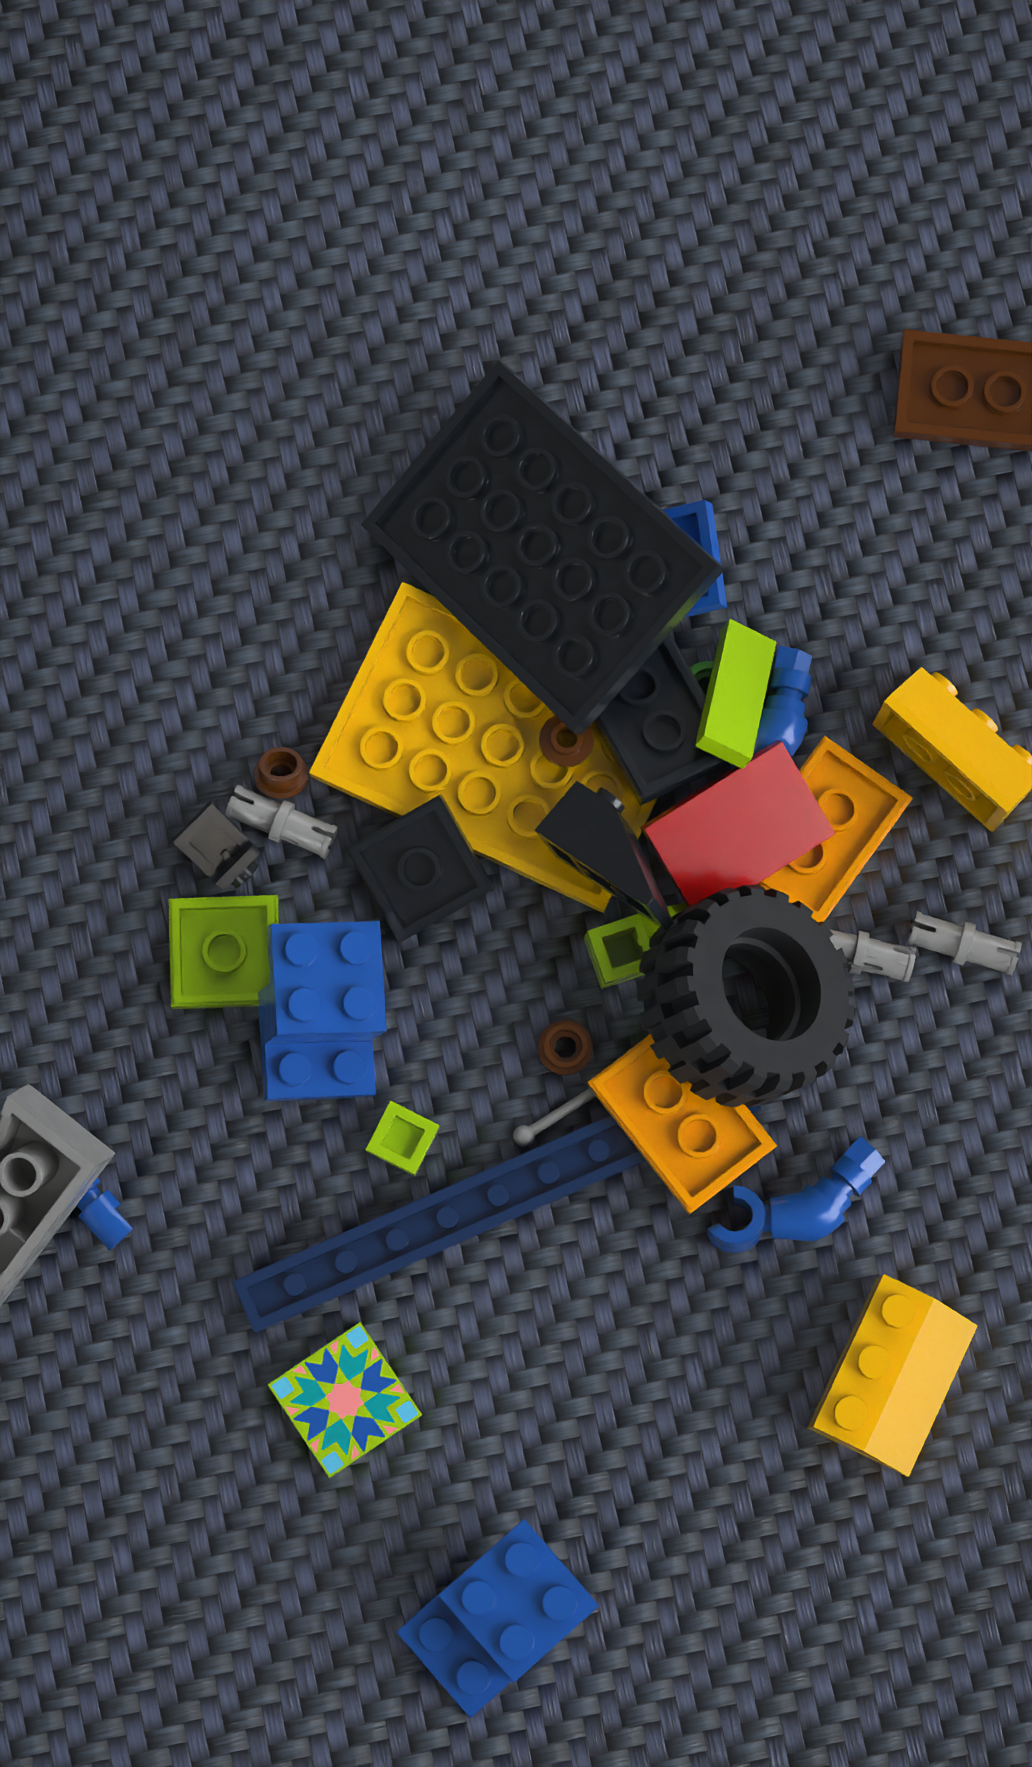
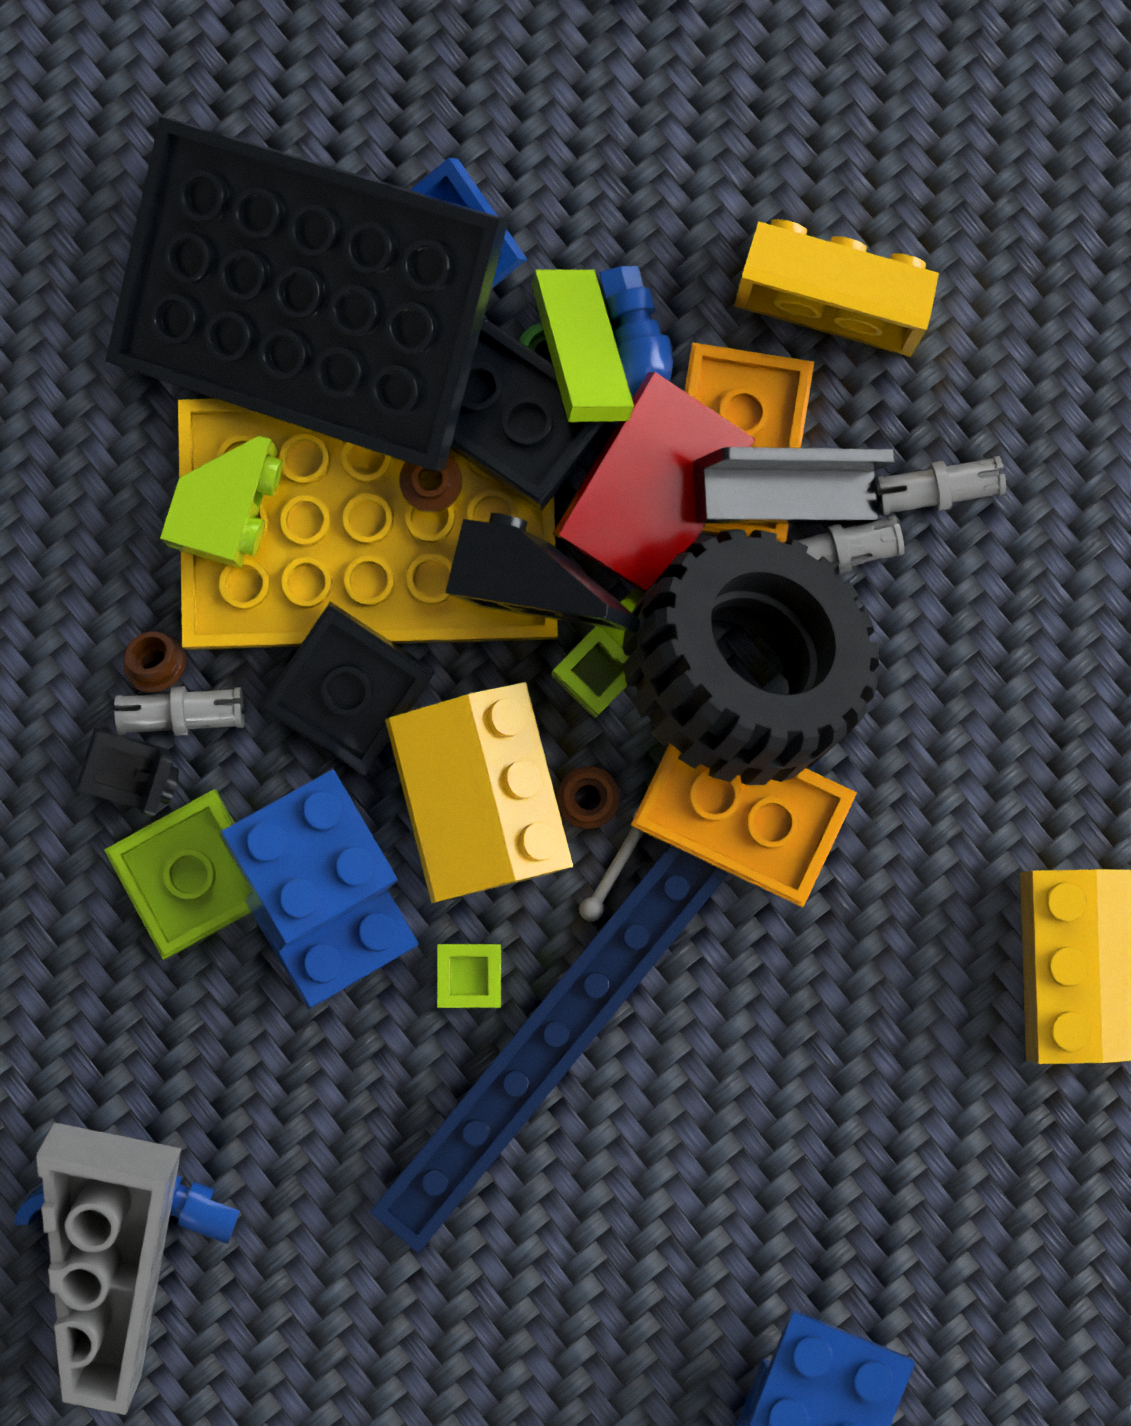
camera: 20 degrees left, 5 degrees up
tile [268,1322,422,1478] -> none
blue piece [707,1136,885,1254] -> none
none -> lime slope [160,436,283,569]
none -> yellow slope [385,682,573,903]
none -> panel [693,447,896,524]

